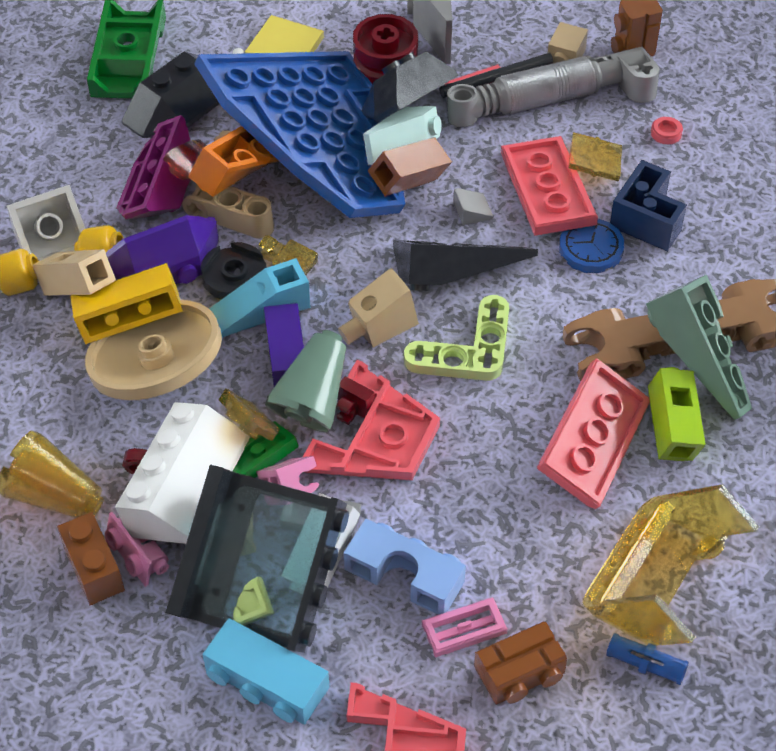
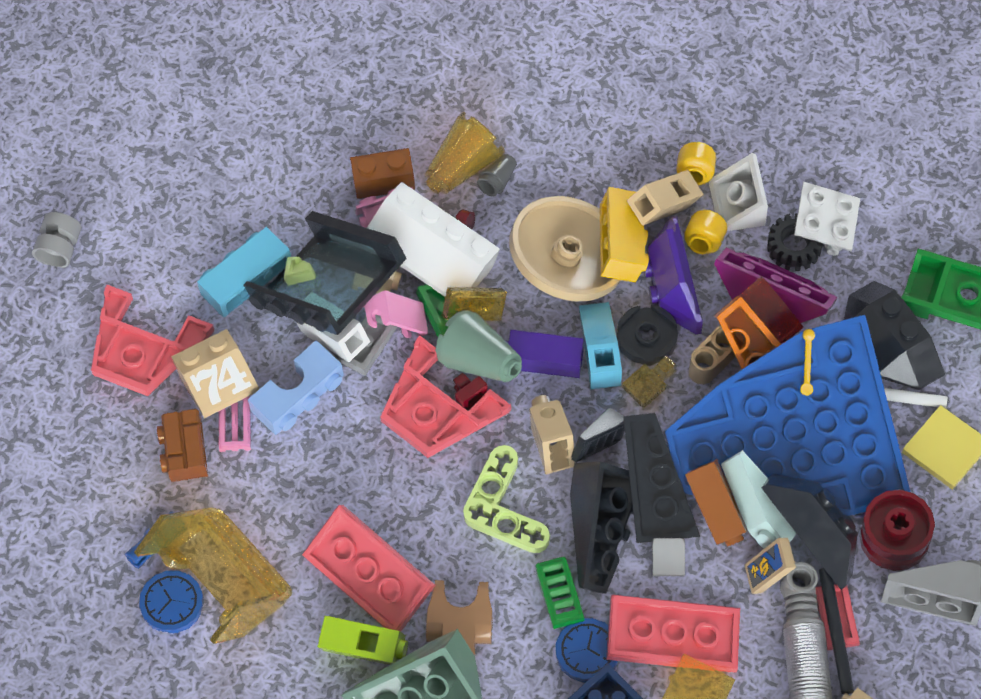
camera: 110 degrees right, 10 degrees up
none -> blue tile [139,571,204,633]
none -> tan slope [171,329,259,418]
none -> dark grey cone [477,154,517,197]
none -> green slope [535,557,585,629]
none -> black slope [571,407,625,463]
none -> black wing [623,413,701,543]
none -> tile [744,538,796,594]
none -> black tyre [767,213,823,271]
none -> white hinge [794,182,860,256]
none -> yellow hinge [800,329,815,396]

